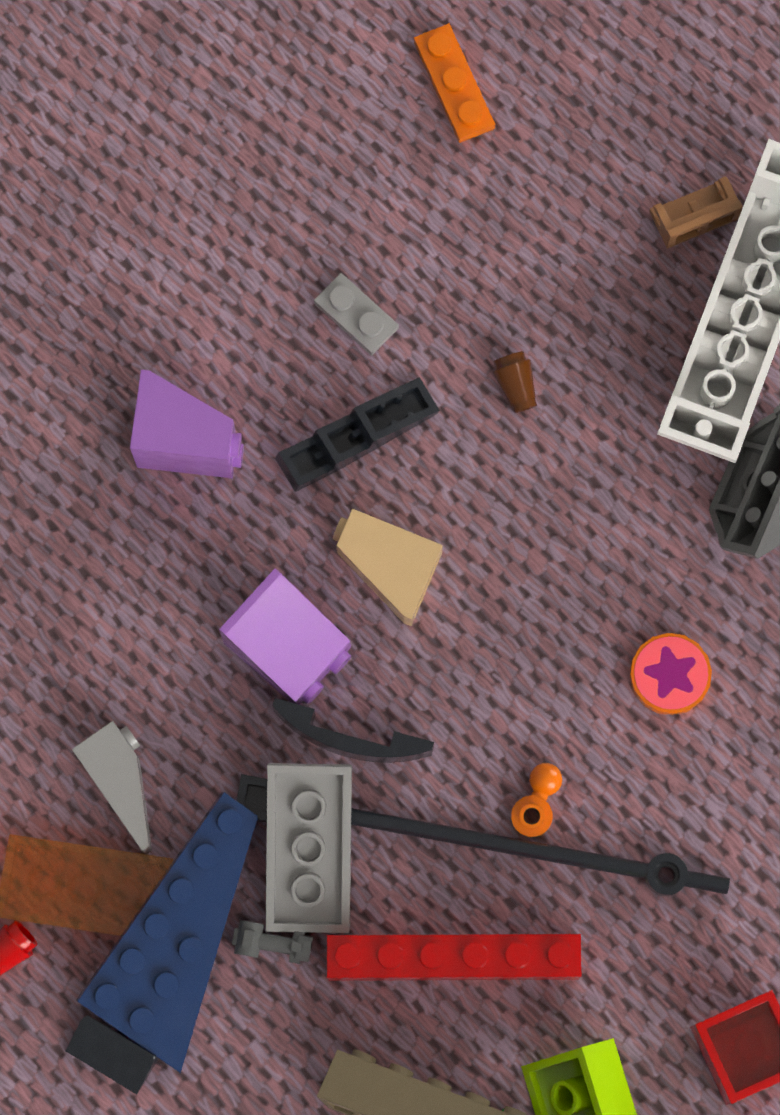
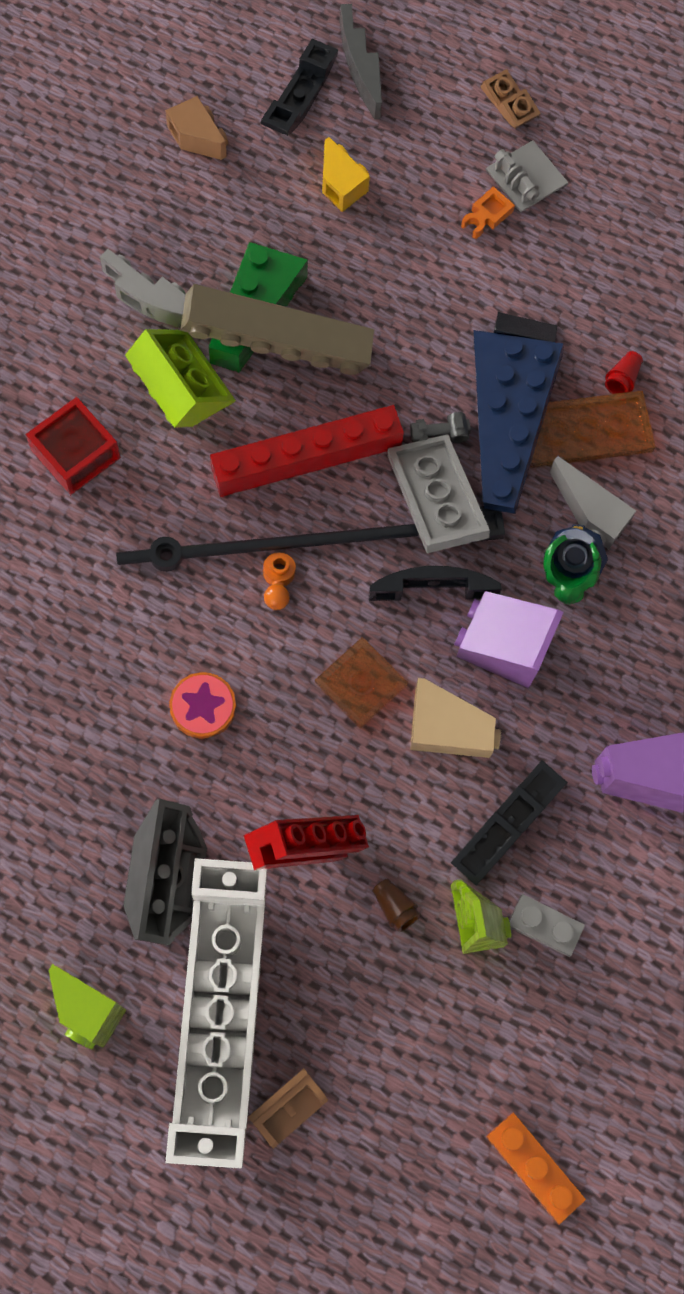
camera: 155 degrees right, 5 degrees down
none -> red brick [243,815,369,870]
none -> clear orange plate [315,637,408,729]
none -> lime wedge [451,880,511,954]
none -> piece [543,525,608,605]

